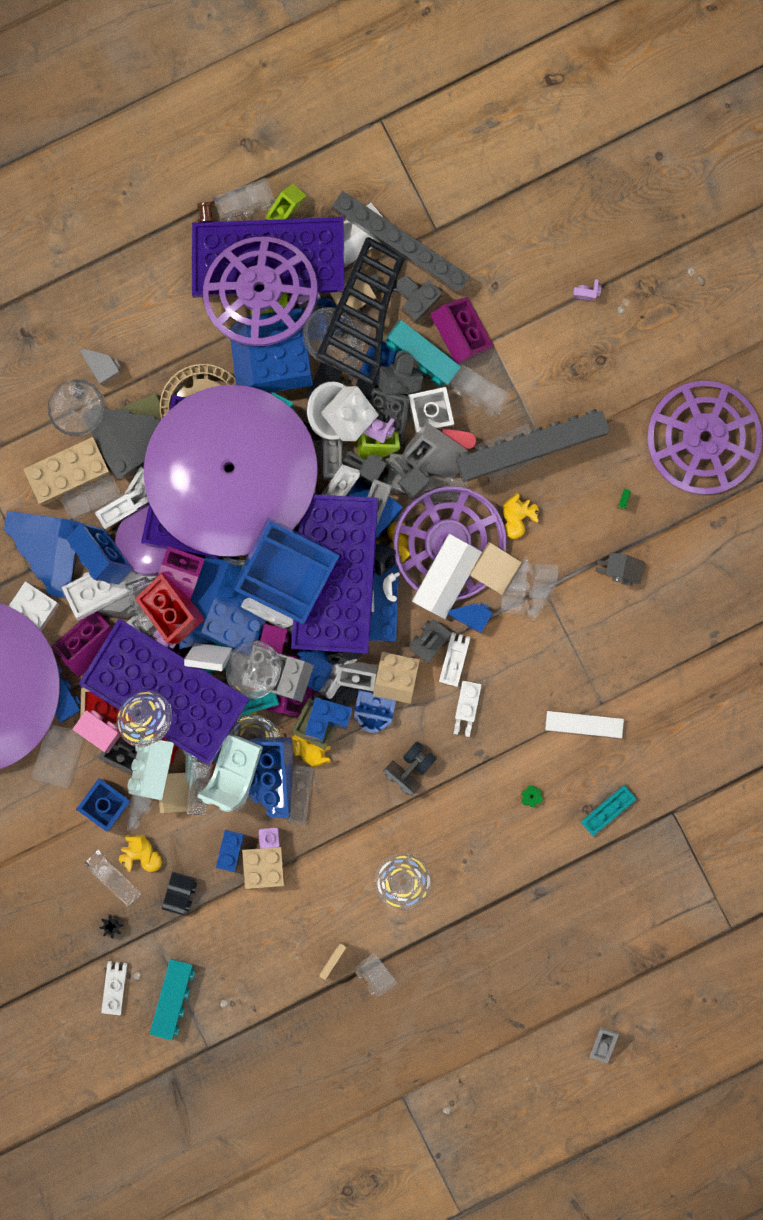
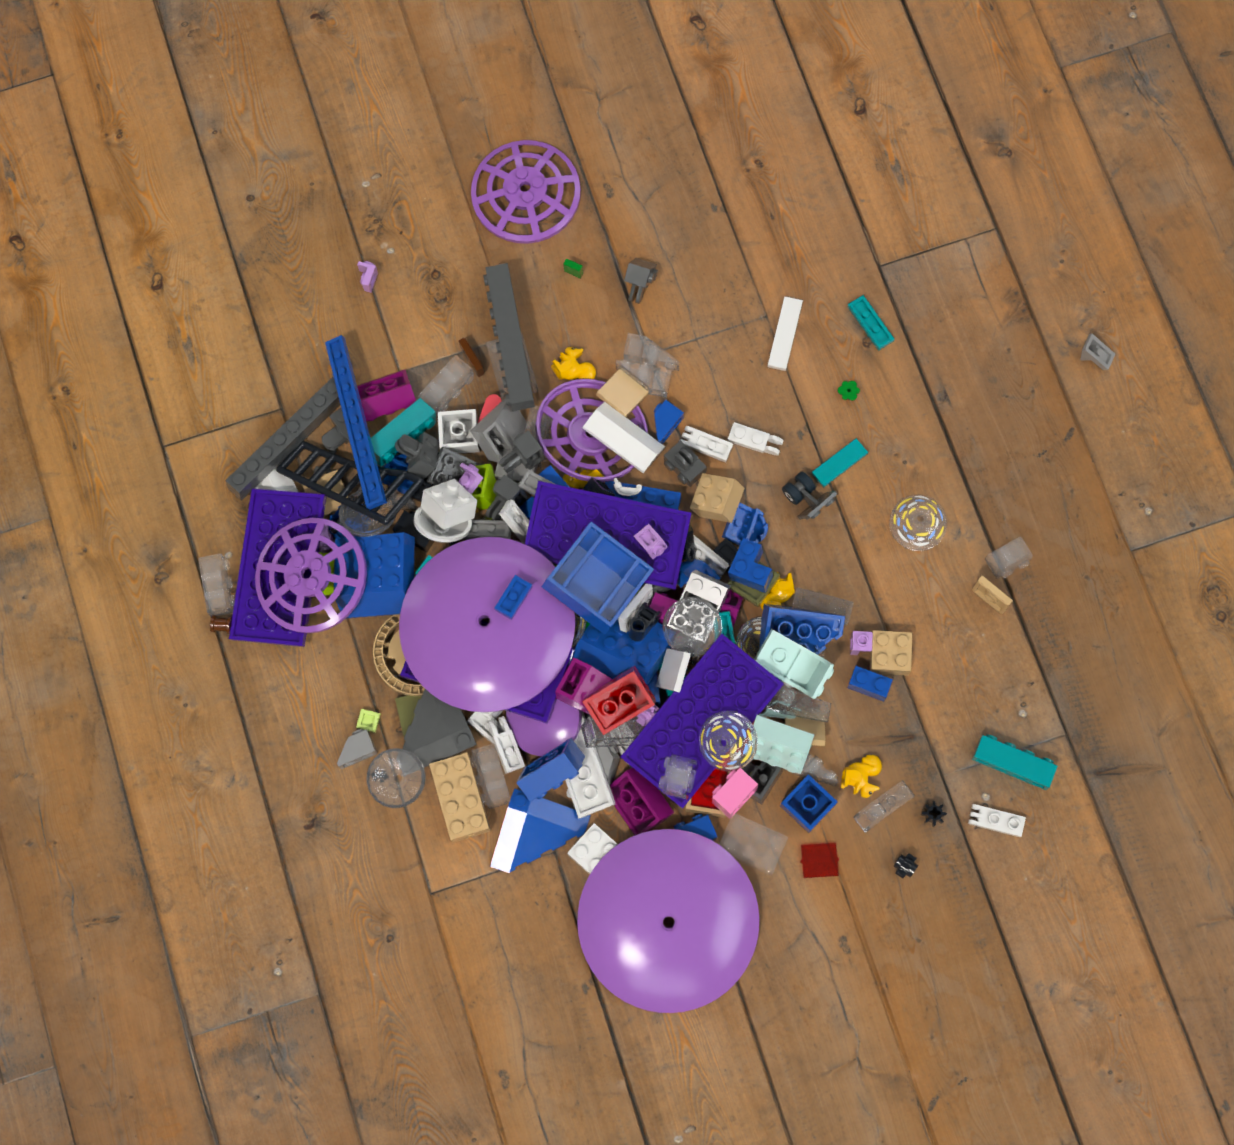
camera: 80 degrees left, 10 degrees down
black brick [162,871,198,916] -> none
lime slope [265,183,307,220] -> none
light grey slope [336,662,378,691] -> none
none -> blue plate [325,335,387,510]
none -> yellowish green tile [356,709,381,733]
none -> reddish brown tile [458,338,484,377]
none -> blue plate [494,575,533,620]
none -> black piece [628,602,662,641]
none -> lavender bracket [634,524,667,559]
none -> clear brick [659,754,697,800]
none -> clear red piece [800,843,839,878]
none -> teal tile [812,438,868,488]
none -> black gear [893,853,918,878]

